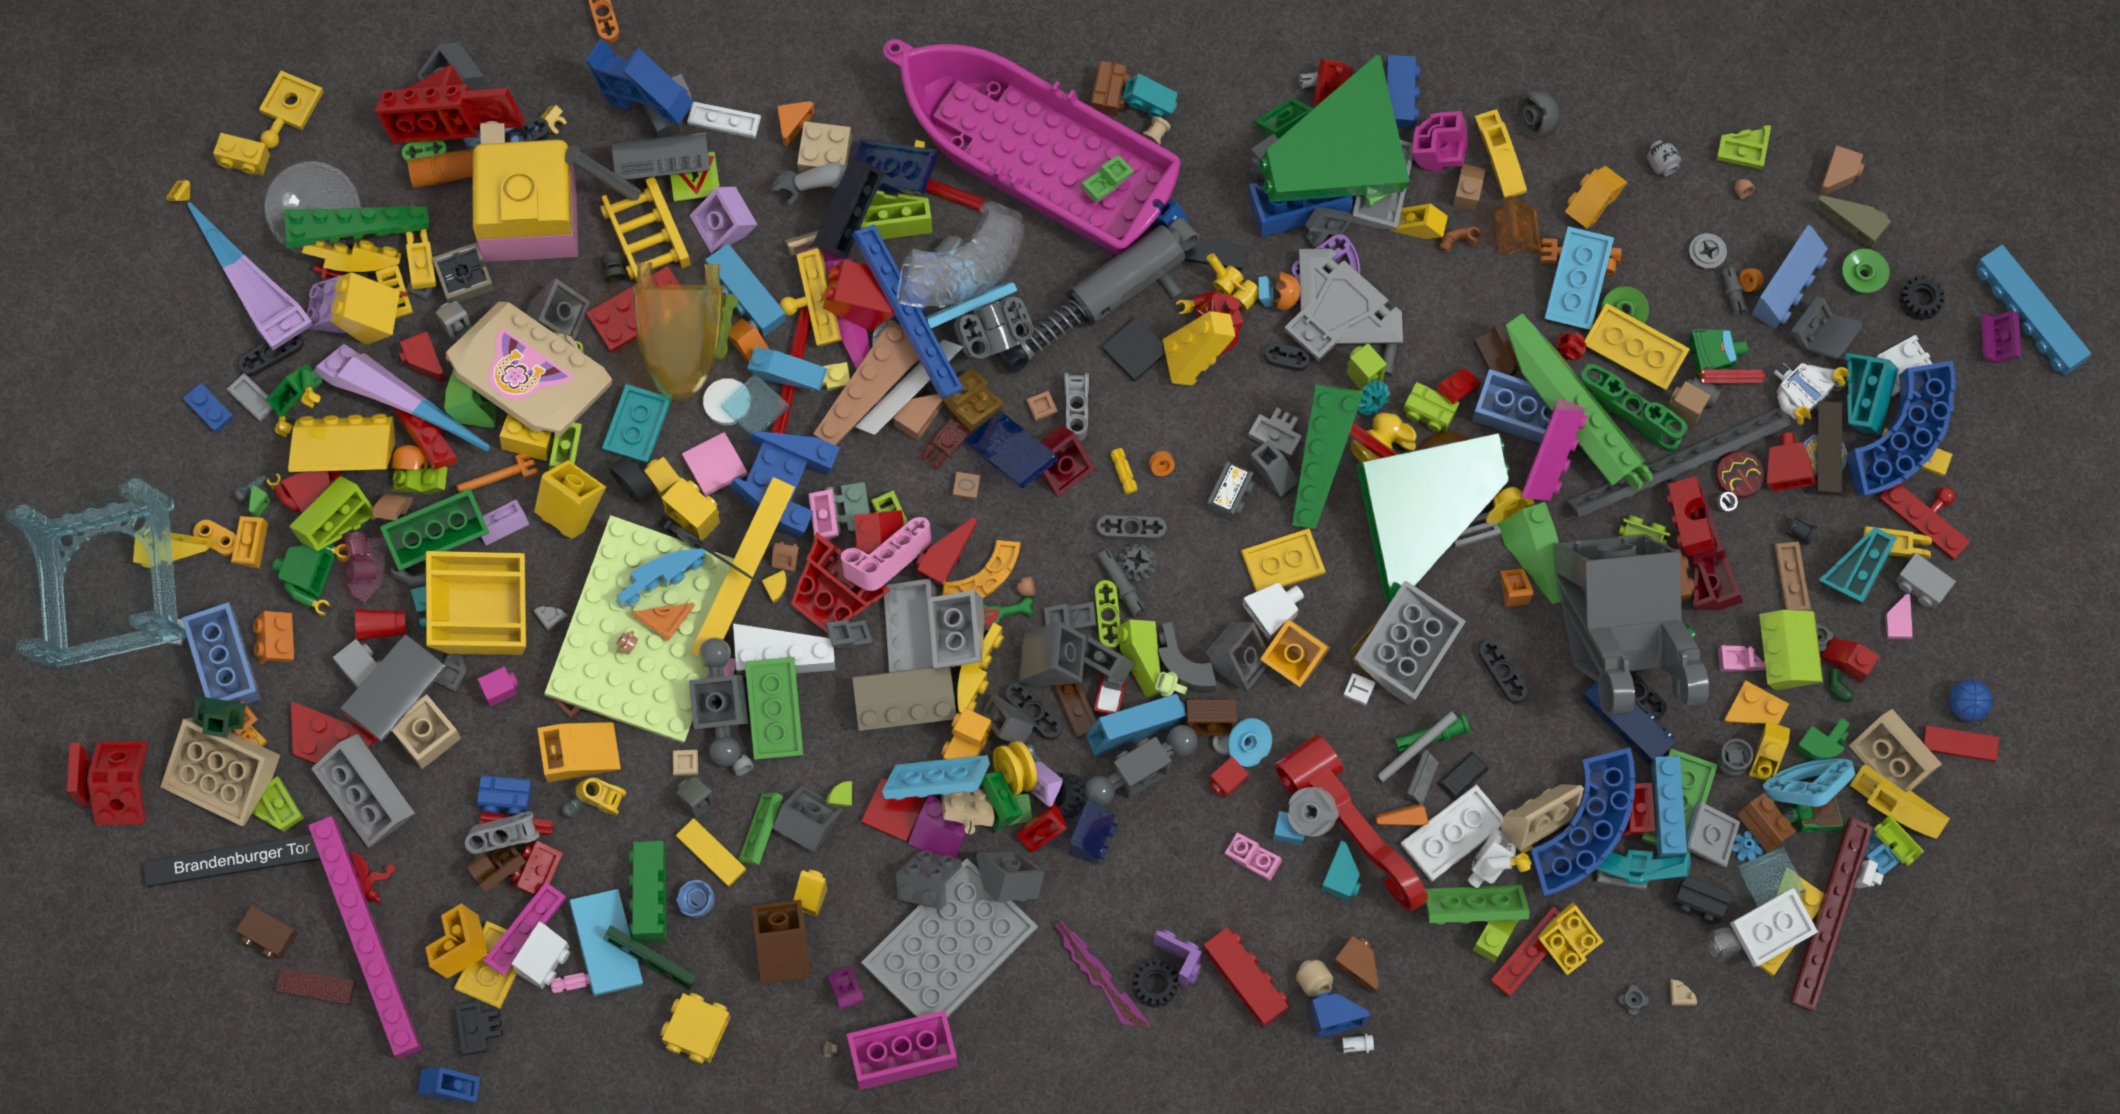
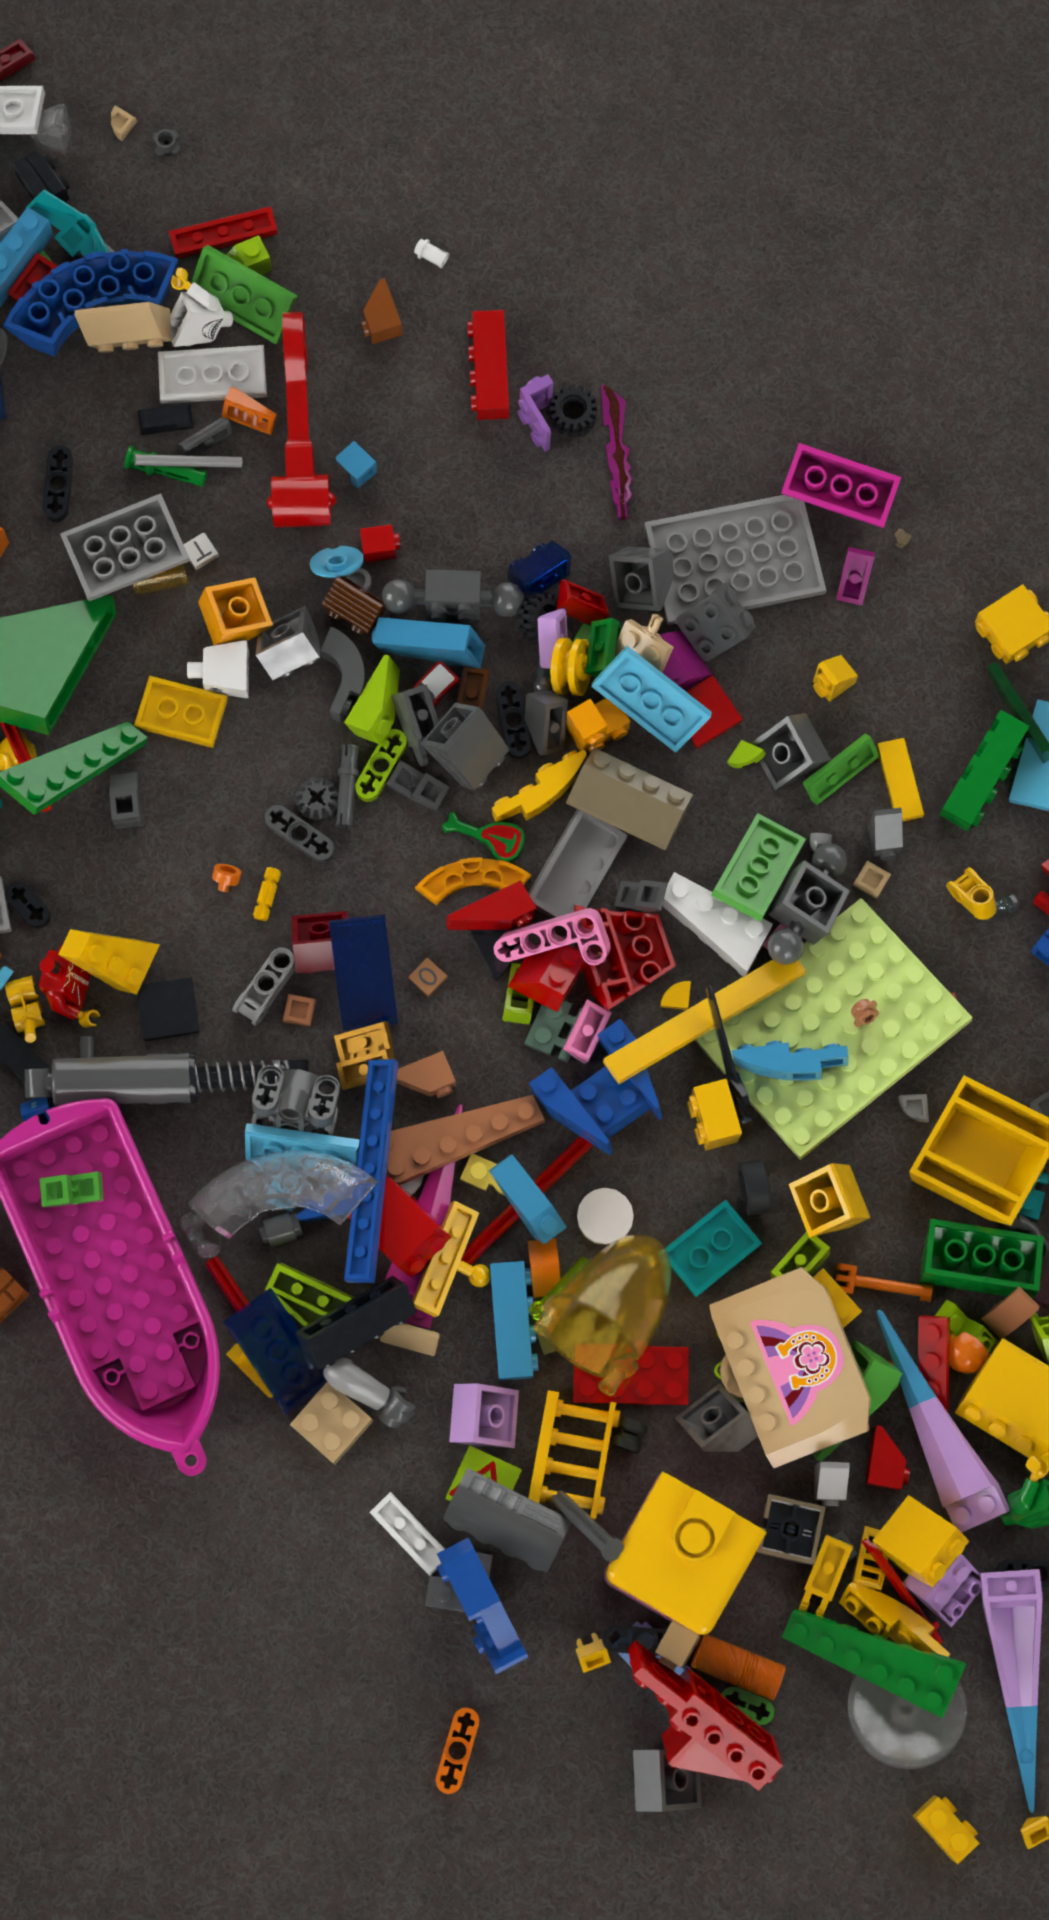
camera: 145 degrees left, 5 degrees up
yellow plate [259,71,324,149] -> none
dark pink brick [478,667,518,707] -> none
lavender slope [482,500,529,545] -> none
light orange slope [538,722,621,783] -> none
orange tile [632,602,695,642] -> none
yellow brick [644,457,680,498] -> none
medium blue hair [676,880,715,918] -> none
bright pink slope [682,432,748,496] -> none
clear light blue tile [721,373,789,436] -> none
reddish brown slope [751,900,811,984] -> none
nougat tile [772,541,799,571] -> none
orange slope [777,101,815,147] -> none
white sticker [855,340,963,435] -> none
clear red hinge [921,415,977,470] -> none
light grey slope [928,590,985,669] -> none
nougat hinge [1017,576,1035,596] -> none
yellowish green piece [1155,672,1187,697] -> none
brick [1206,461,1255,521] -> none
bright pink slope [1225,833,1282,881] -> none
light grey hinge [1248,407,1302,458] -> none
light grey plate [1288,787,1339,837] -> none
tan head [1296,960,1333,997] -> none
blue slope [1309,992,1370,1038] -> none
teal slope [1321,841,1361,902] -> none
yellow slope [1538,902,1604,975] -> none

